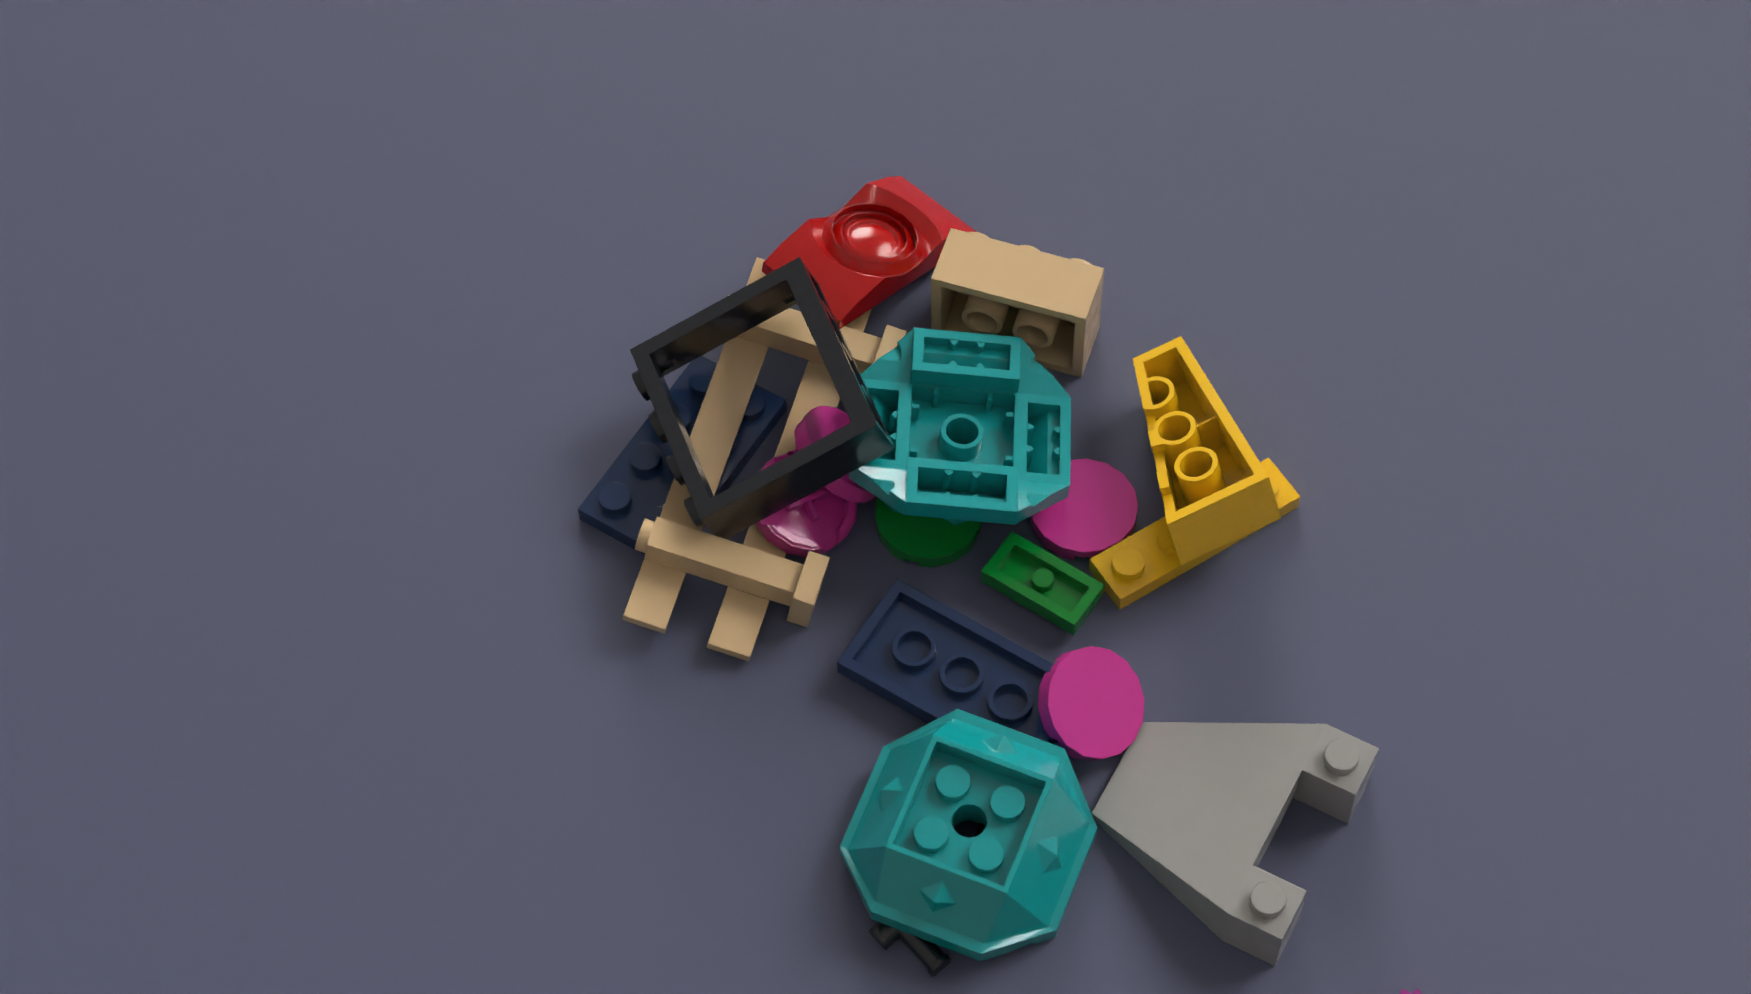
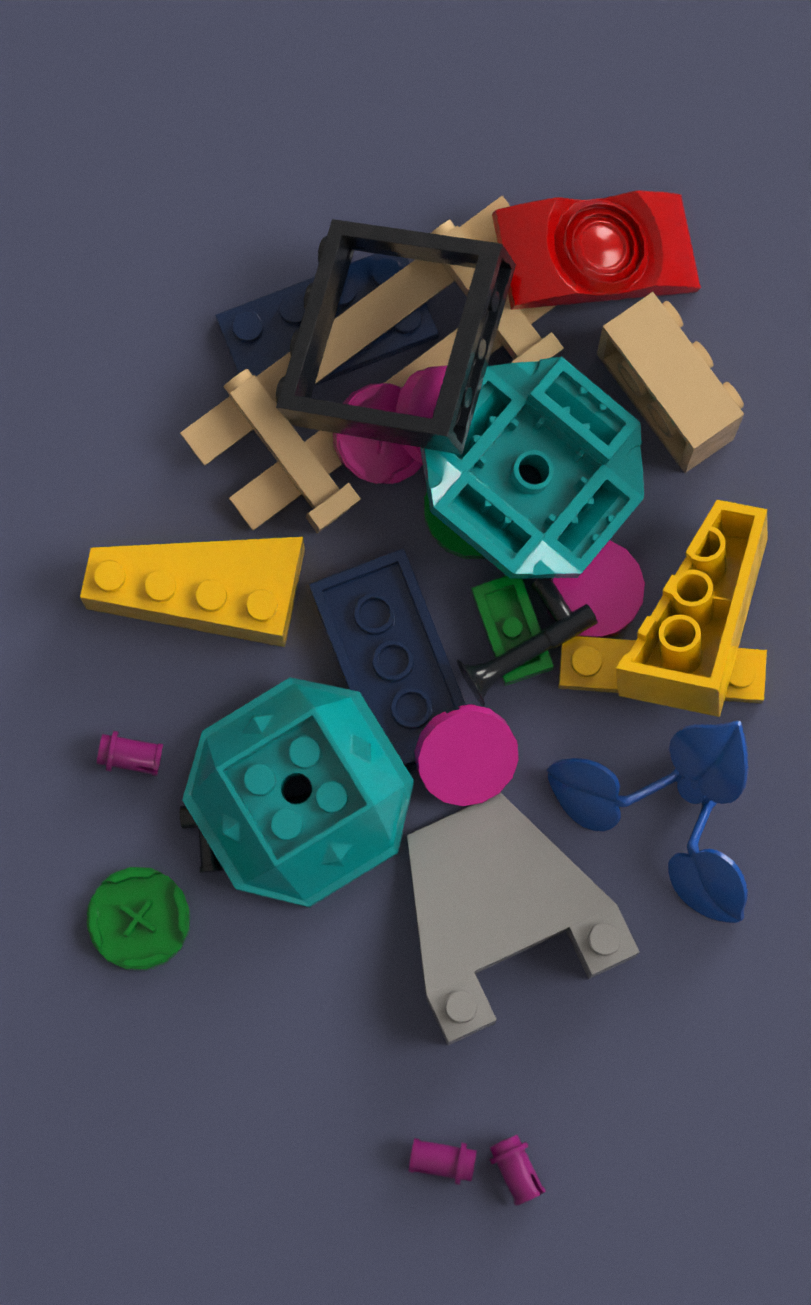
camera: 35 degrees right, 20 degrees up
none -> yellow wedge [80,537,305,647]
none -> magenta pin [96,731,163,777]
none -> black piece [457,578,598,707]
none -> blue plant [547,721,748,923]

